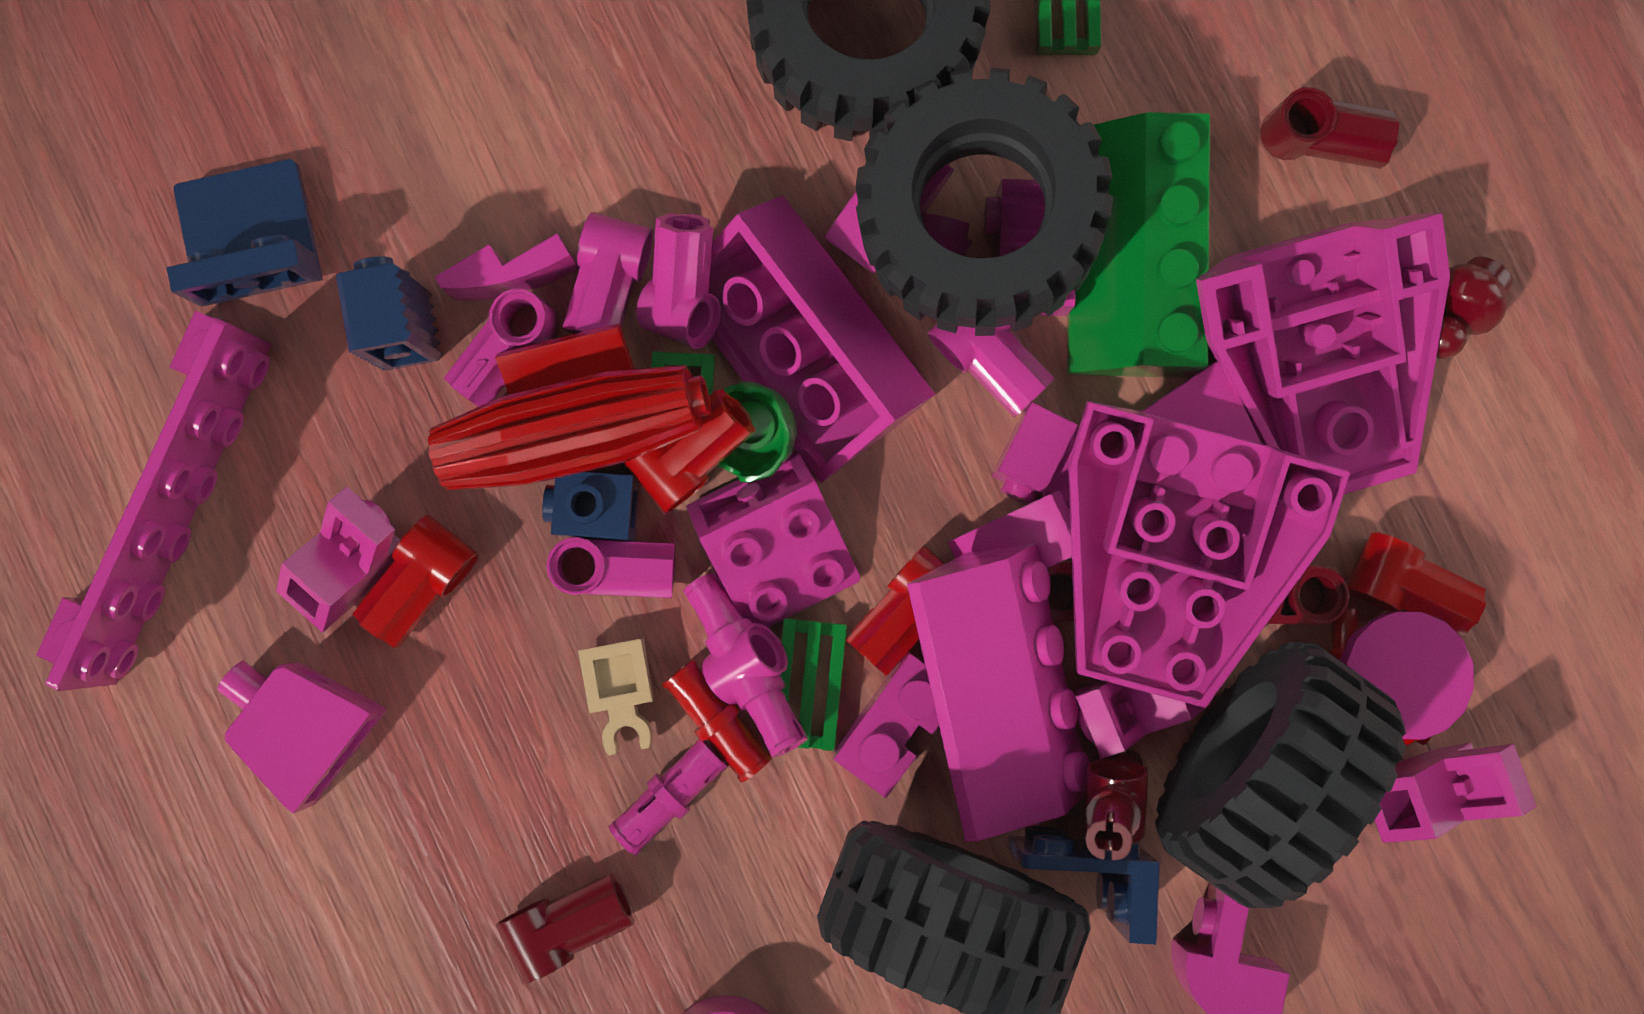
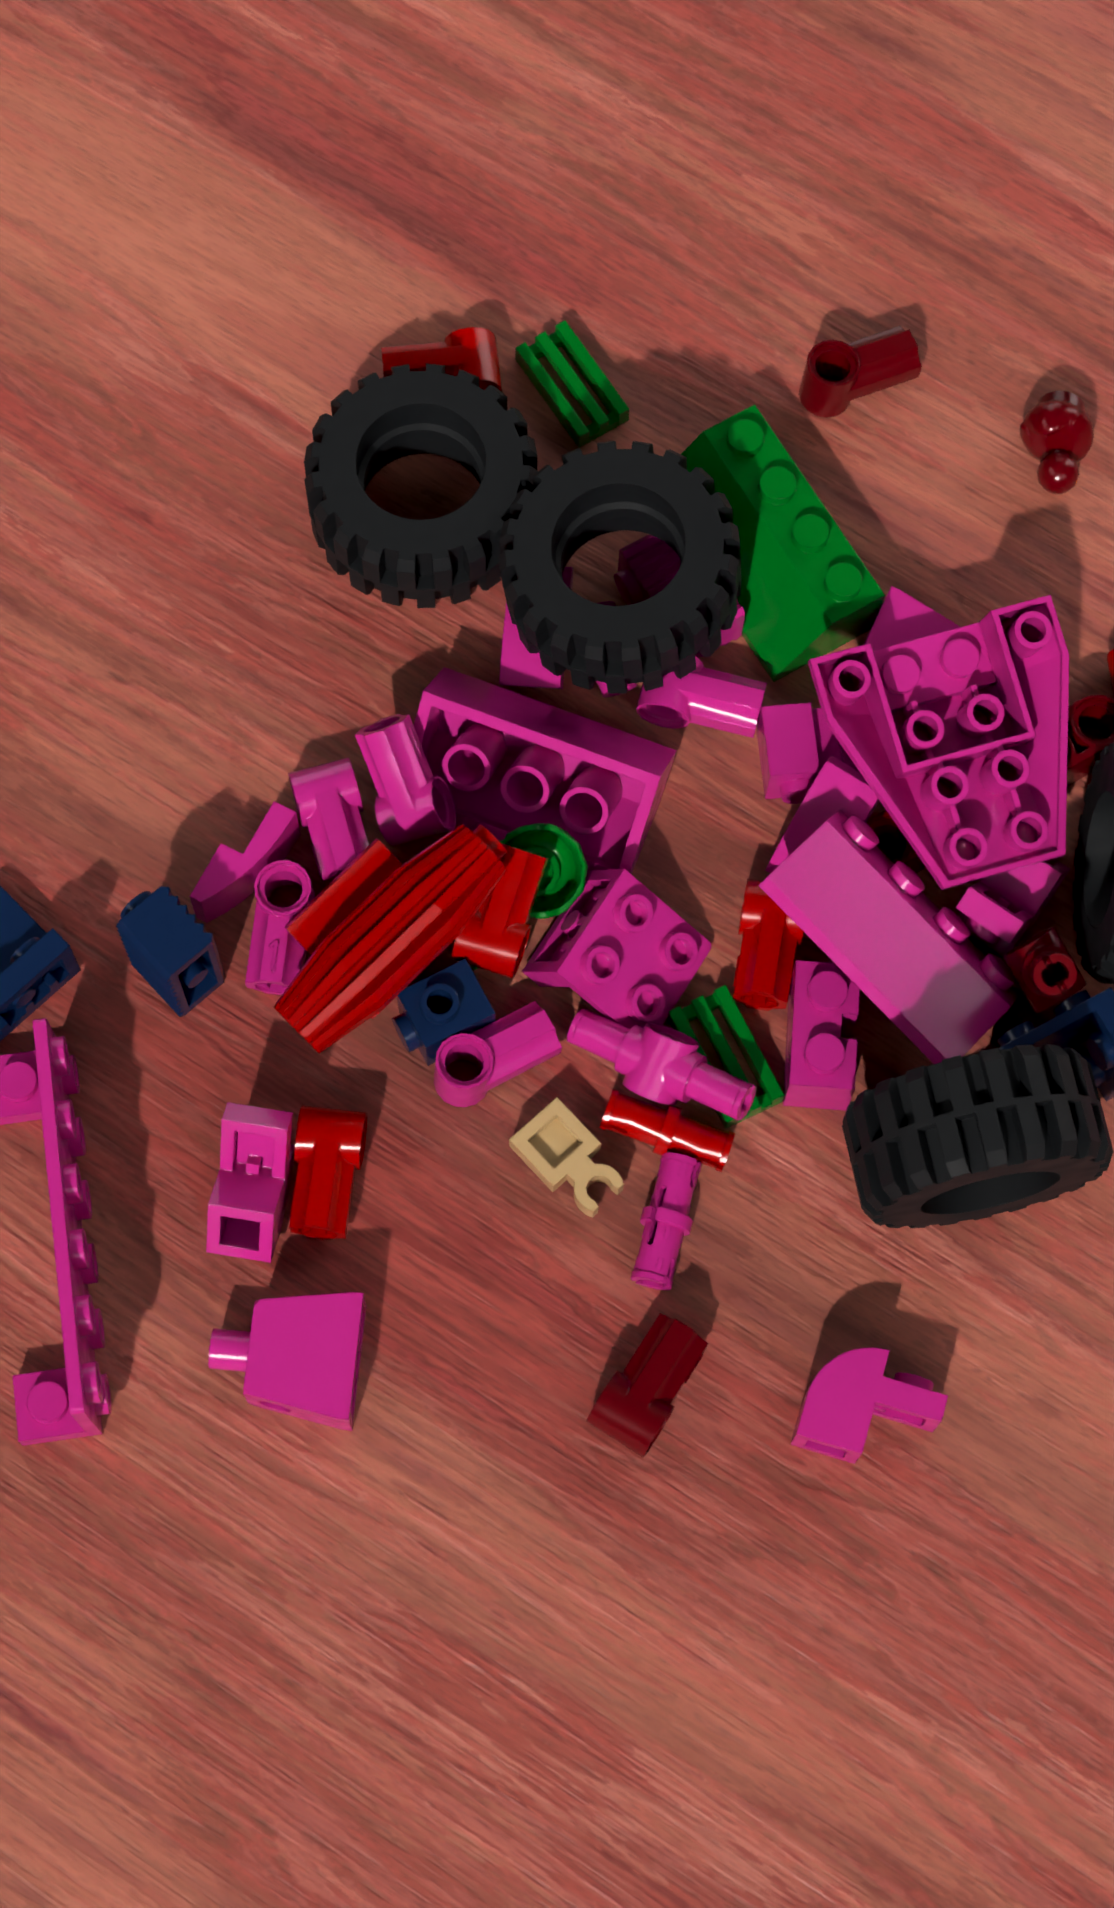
camera: 30 degrees left, 15 degrees down
dark pink wedge [1196,212,1450,494] -> none

